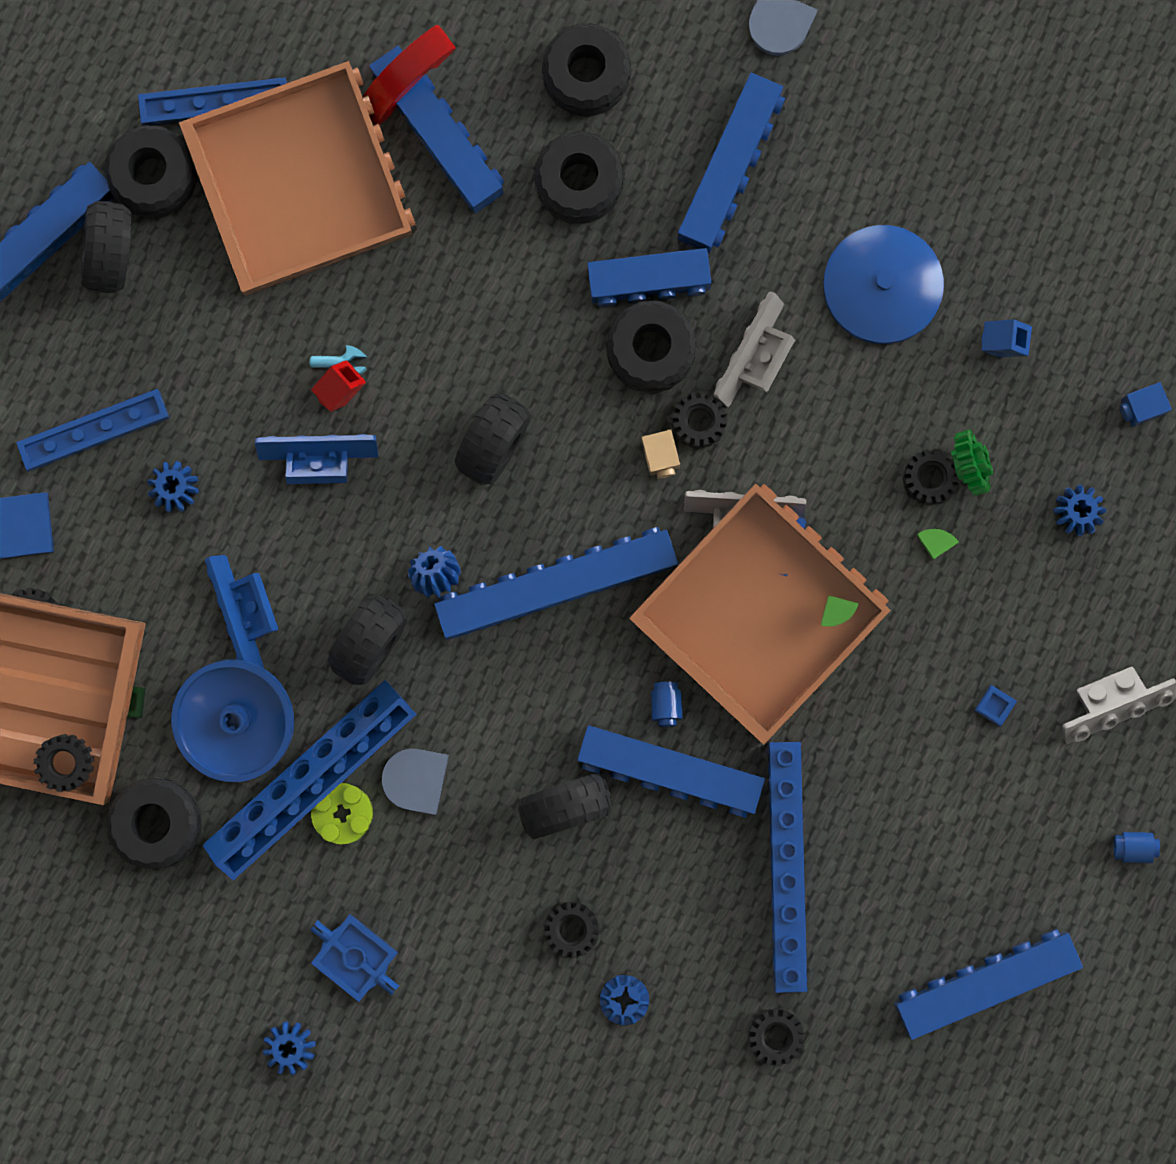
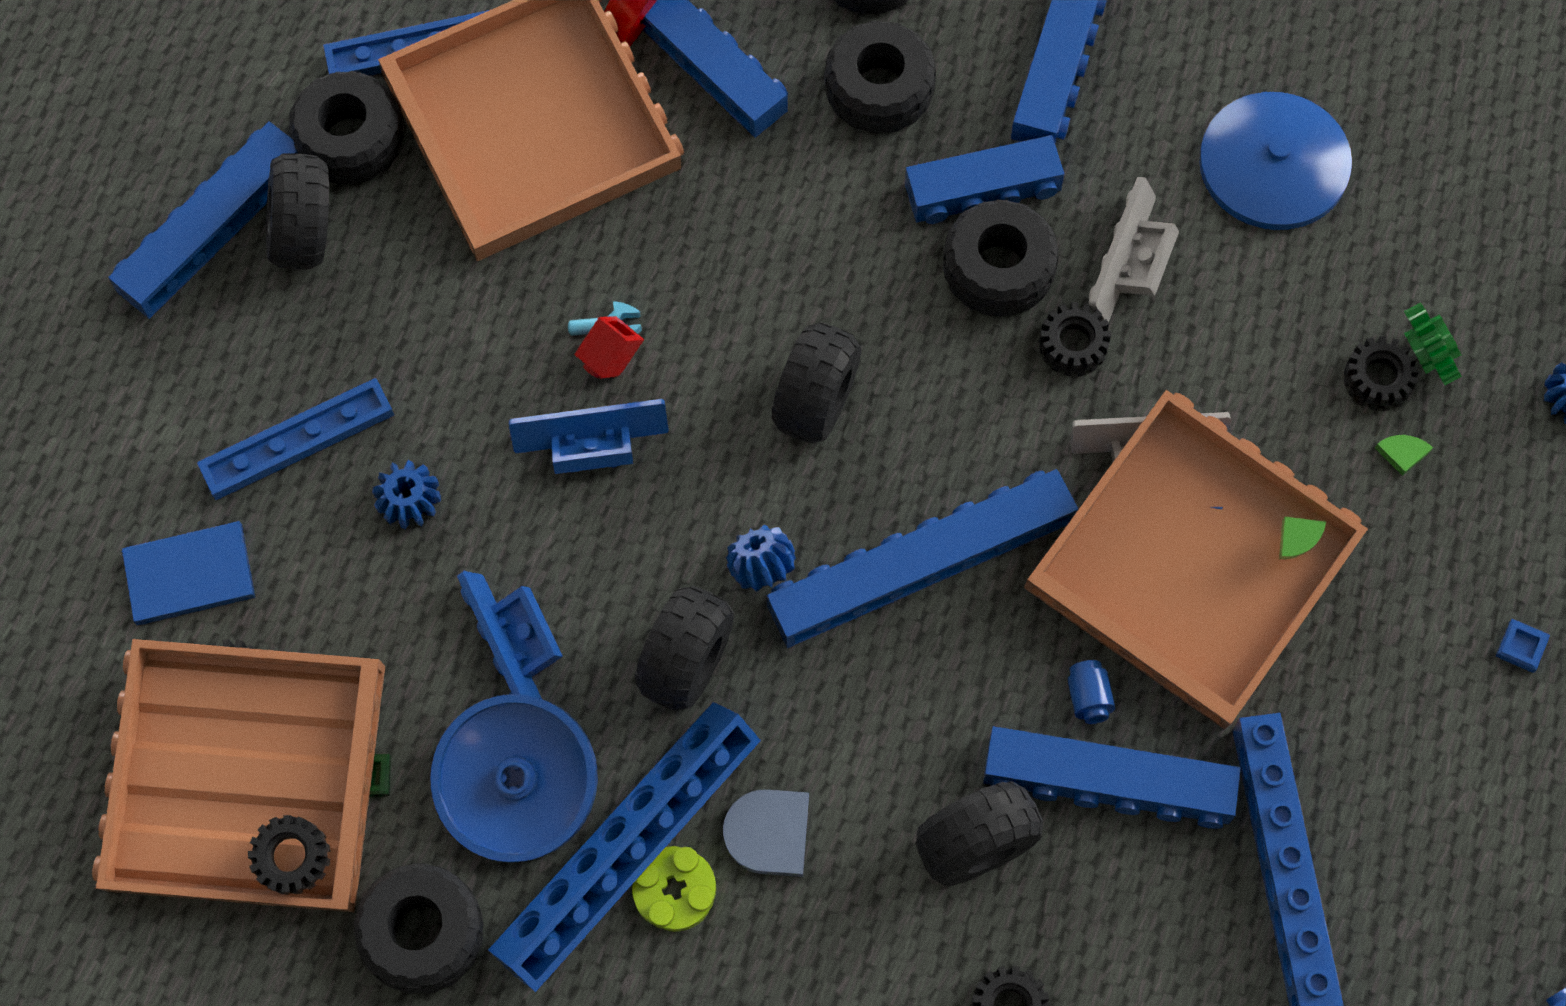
camera: 10 degrees left, 15 degrees down
tan brick [641,430,680,479] -> none
blue brick [981,319,1032,358] -> none

